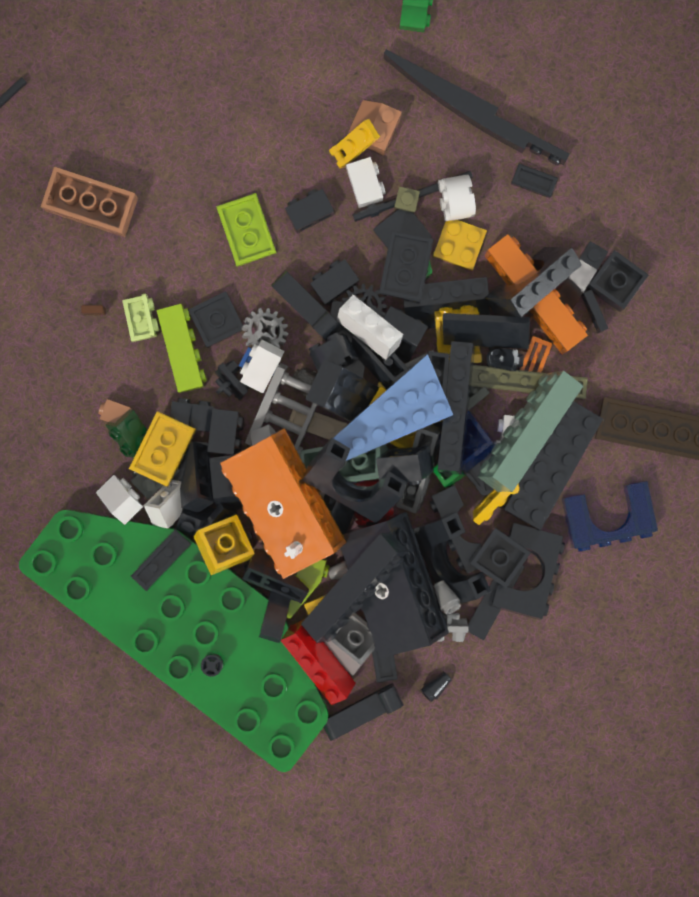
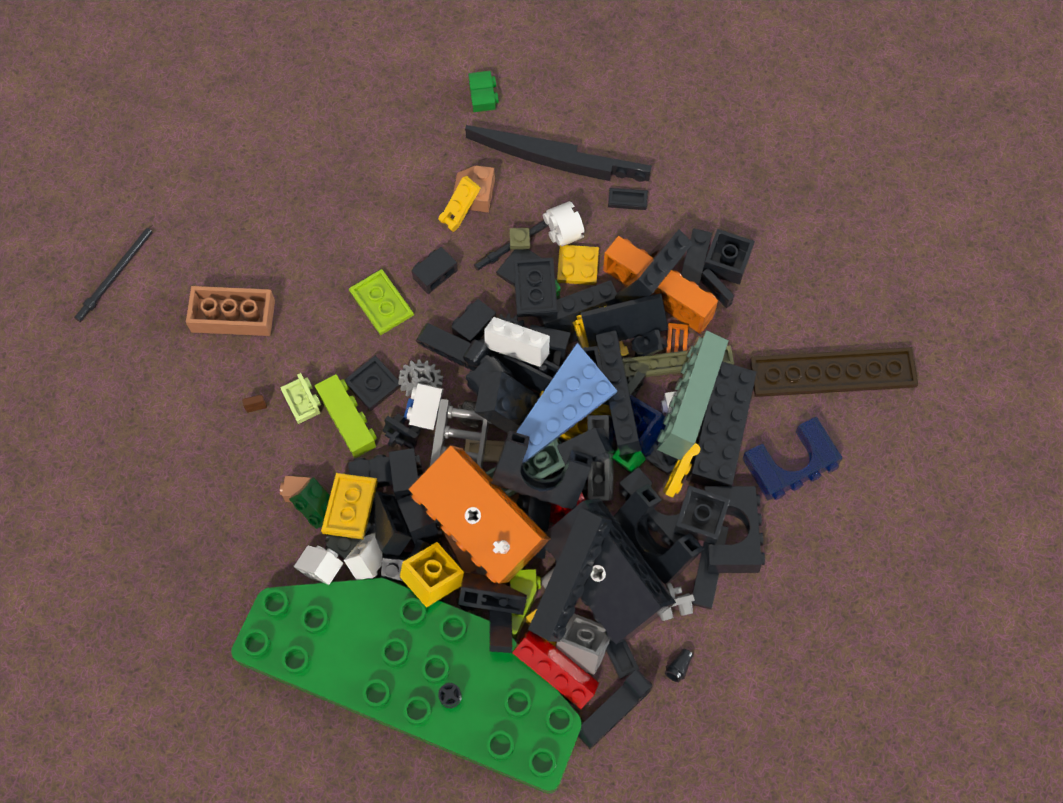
camera: 15 degrees left, 20 degrees down
black tile [131,529,192,591] -> none
white brick [346,157,386,208] -> none
light grey cone [433,581,461,614] -> none

